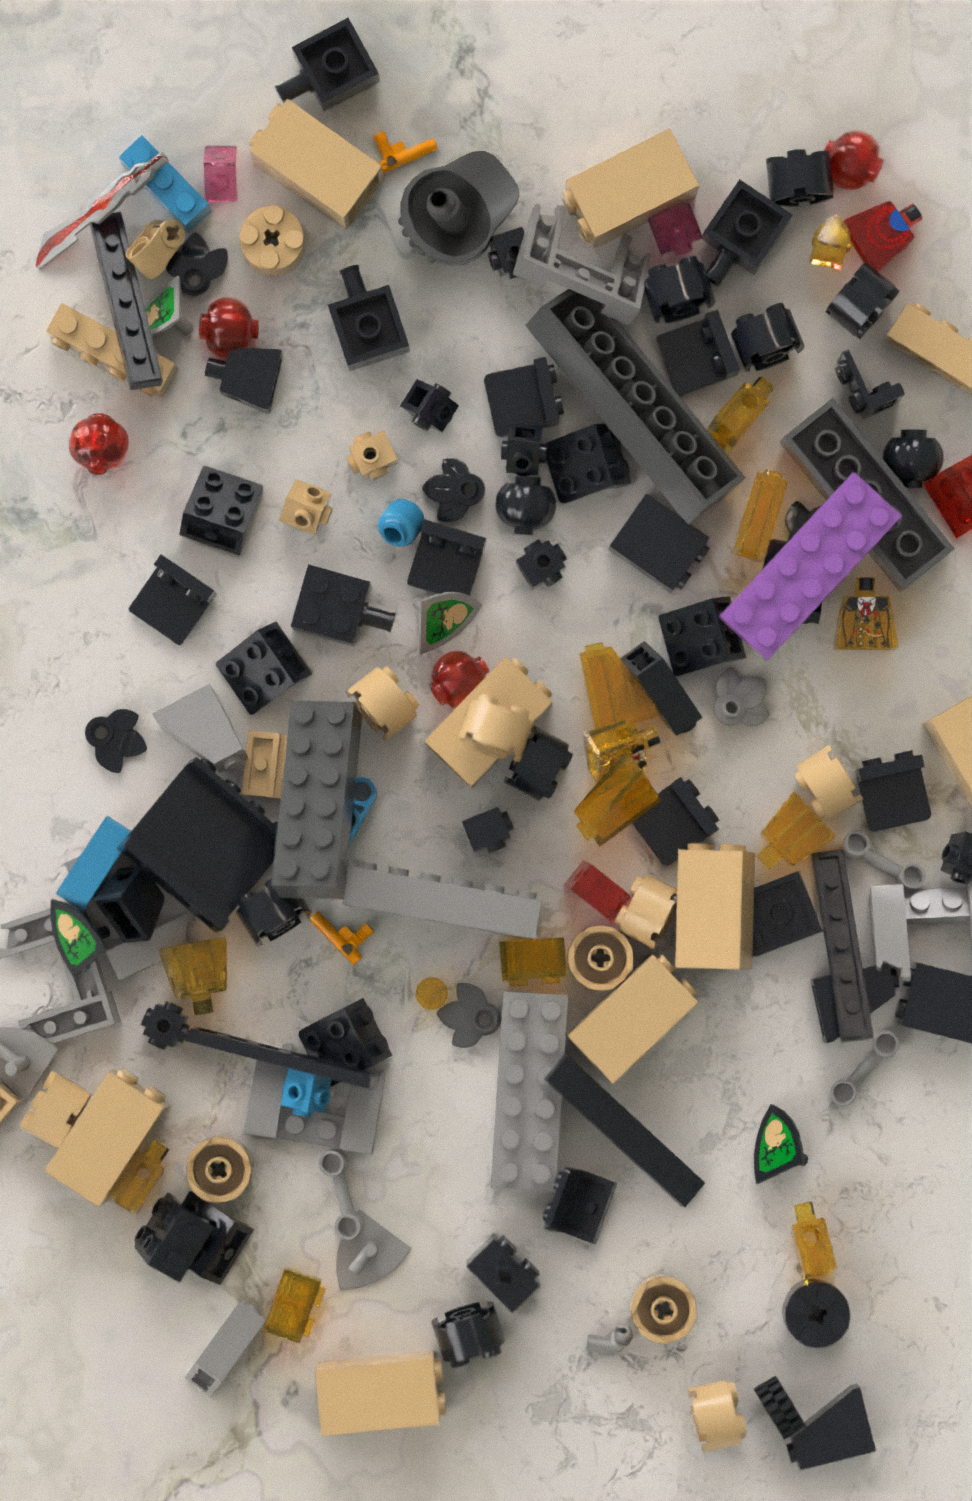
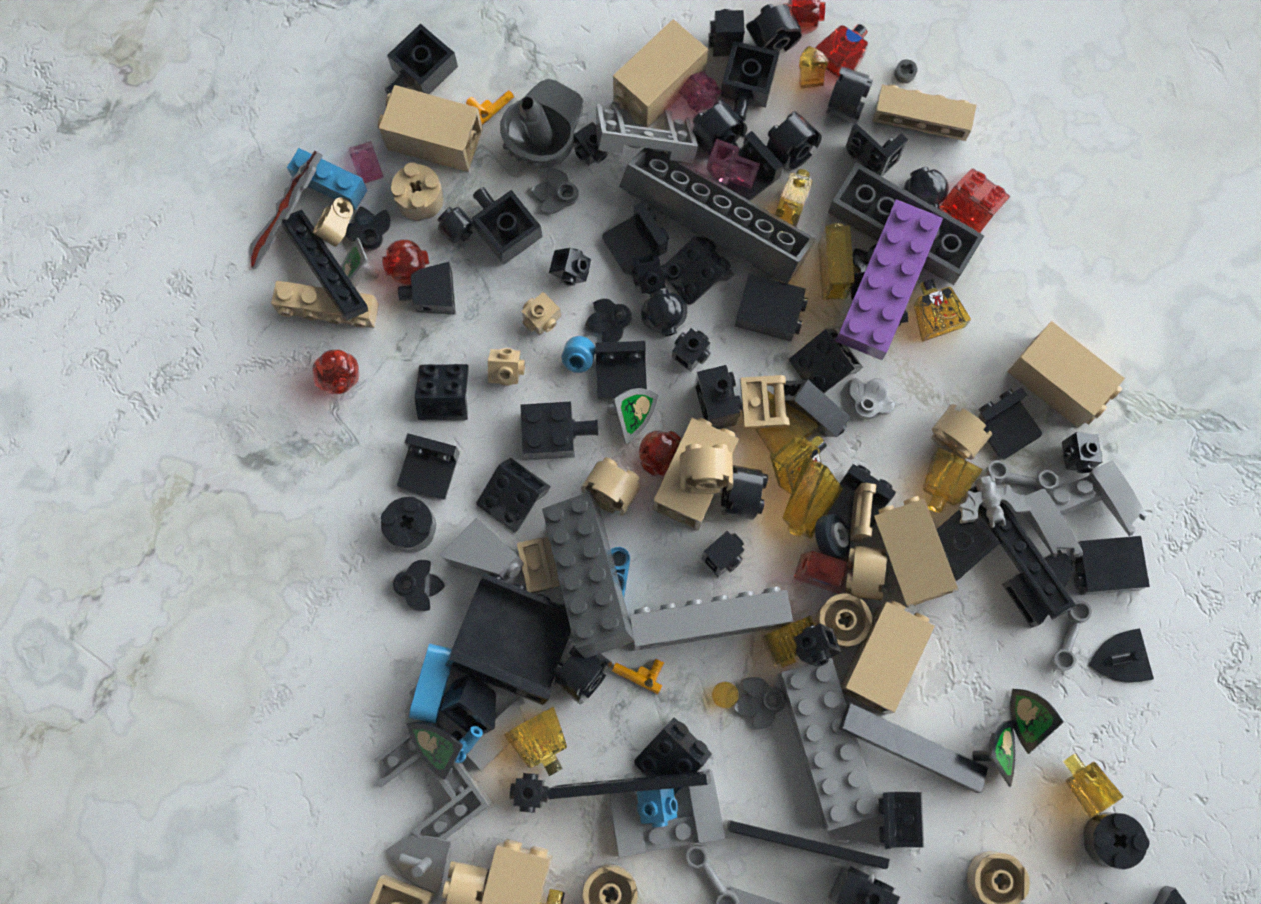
camera: 20 degrees left, 10 degrees down
none -> black brick [381,497,437,552]
none -> black head [437,207,474,243]
none -> dark azure arm [454,726,483,763]
none -> dark grey plate [531,168,579,214]
none -> black brick [694,365,742,429]
none -> clear pink brick [707,139,760,189]
none -> black brick [708,9,745,57]
none -> black tile [727,820,890,869]
none -> tan plate [740,375,790,429]
none -> black brick [794,623,842,667]
none -> black wheel [815,514,850,561]
none -> tan plate [849,483,876,542]
none -> dark grey bush [894,59,918,83]
none -> light grey animal [958,475,1031,528]
none -> shield [972,720,1016,787]
none -> black shield [1089,628,1154,683]

